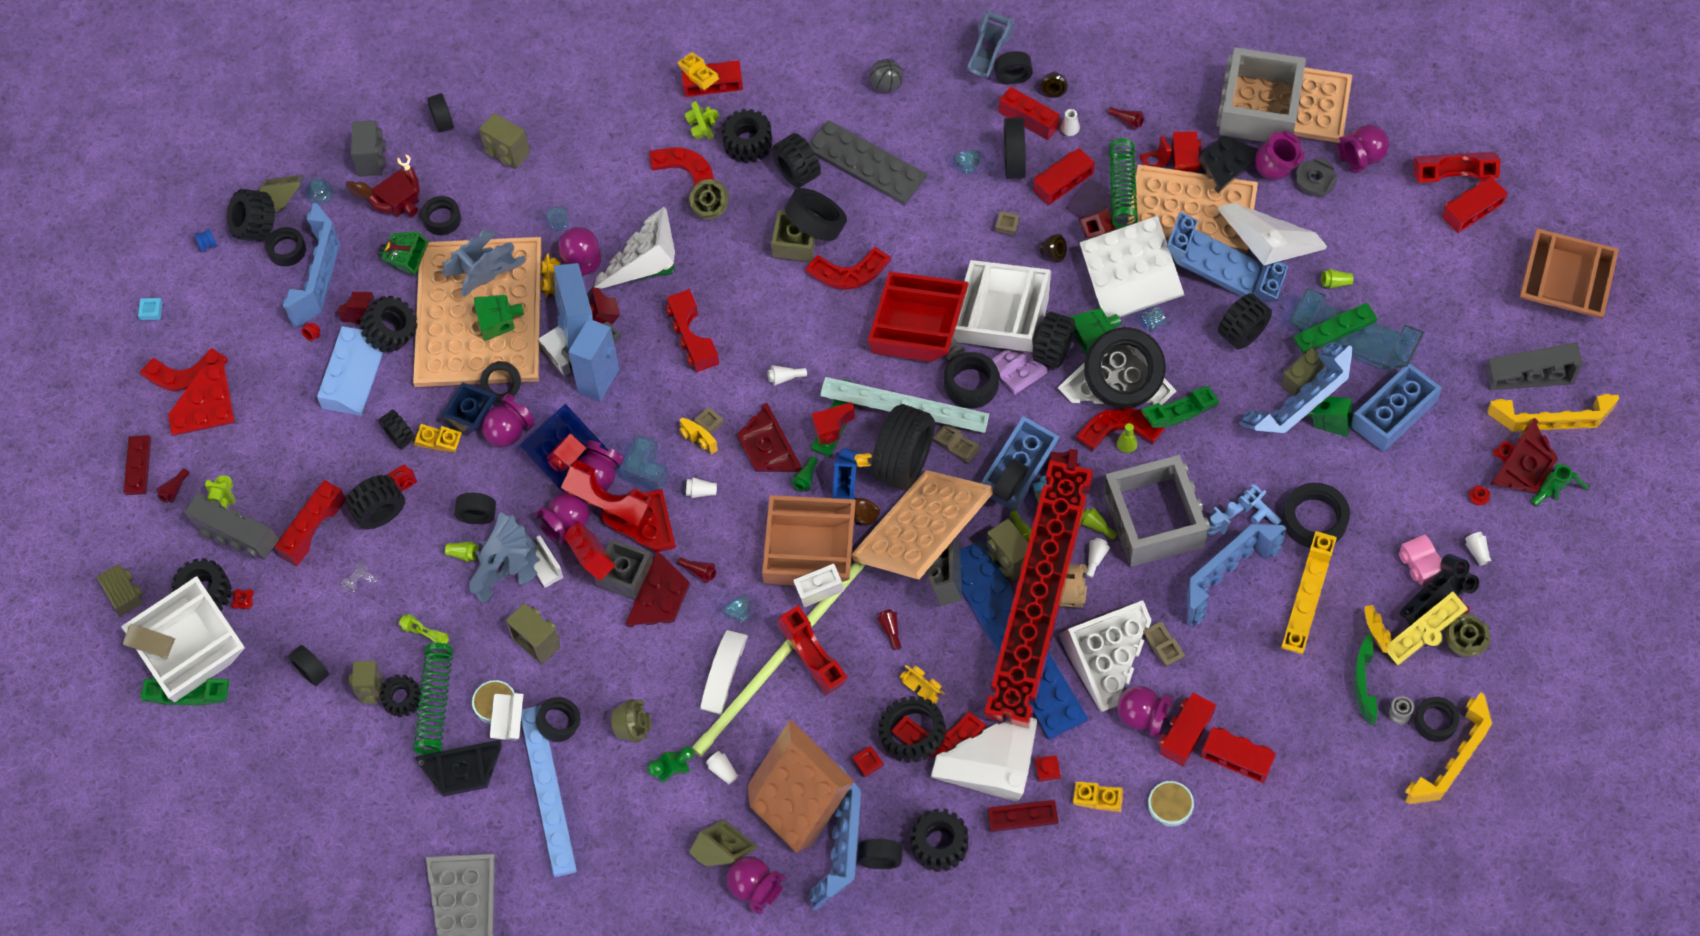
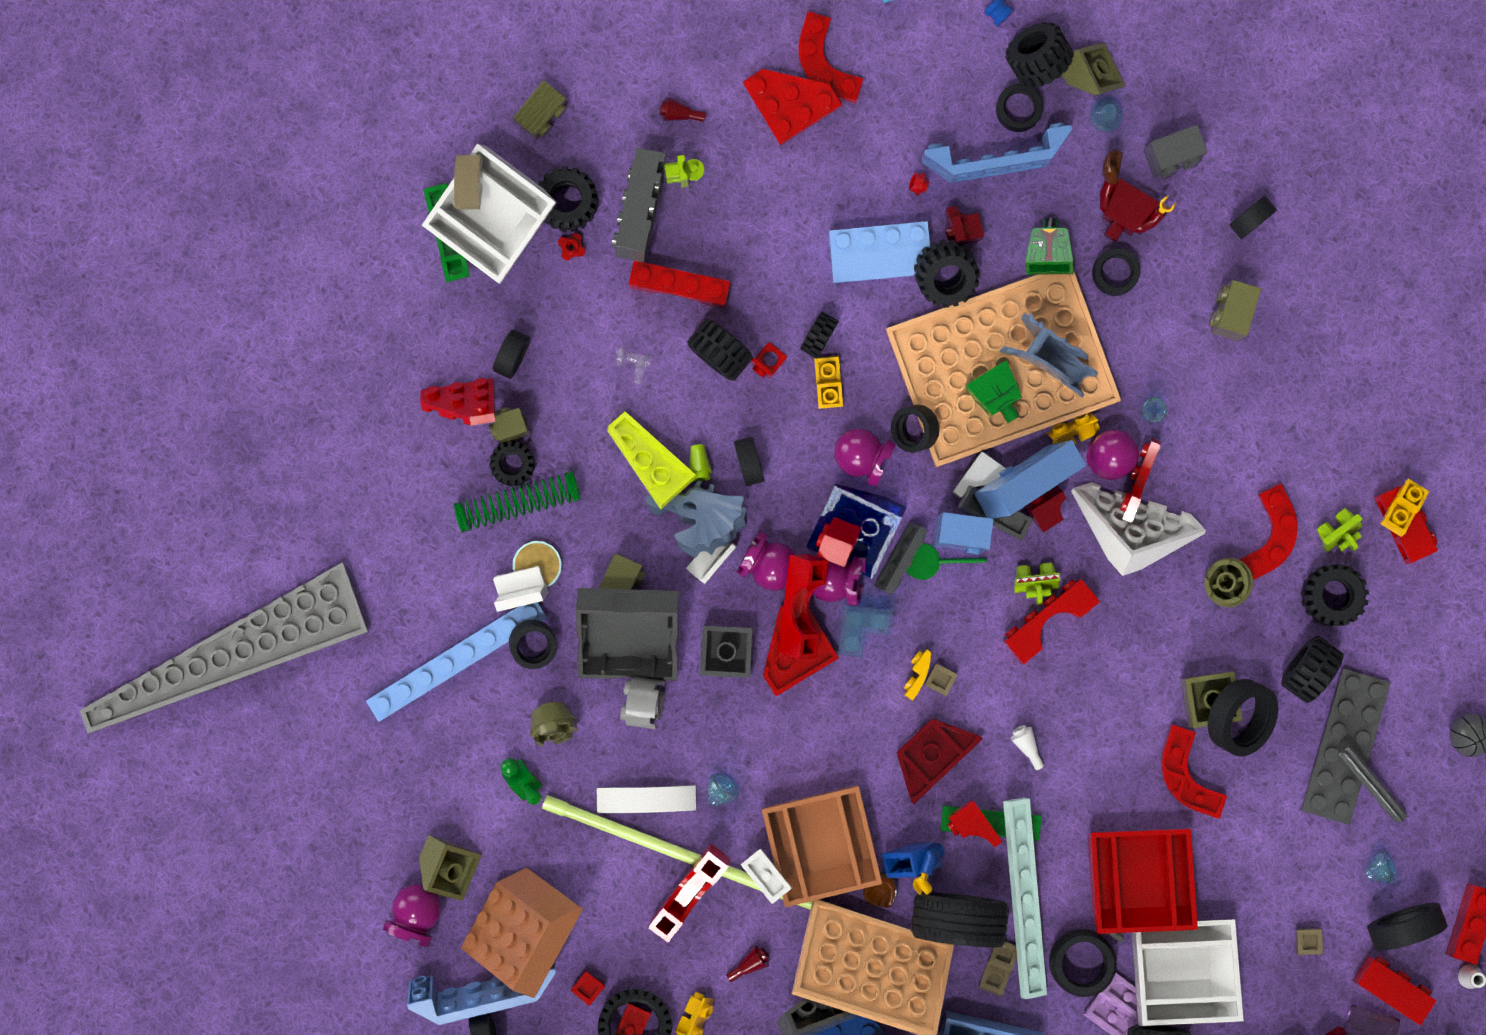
camera: 70 degrees right, 25 degrees up
dark red plate [124,435,151,495] -> none
lime piece [399,614,449,644] -> none
black wing [415,739,502,797] -> none
dark blue slope [441,382,497,435] -> none
red brick [564,521,616,581] -> none
dark red wing [626,552,690,627] -> none
dark red cone [678,557,717,583] -> none
white cone [686,477,717,498] -> none
white cone [706,751,739,785] -> none
green cone [791,456,818,492] -> none
dark brown brick [1040,234,1067,263] -> none
none -> red plate [420,378,496,426]
none -> dark grey tile [576,588,679,681]
none -> neon yellow wing [607,412,696,509]
none -> light grey brick [620,677,665,730]
none -> dark grey plate [874,521,928,595]
none -> green piece [906,544,987,580]
none -> lime hips [1014,563,1060,604]
none -> red plate [1120,438,1161,522]
none -> dark grey axle [1339,745,1407,823]

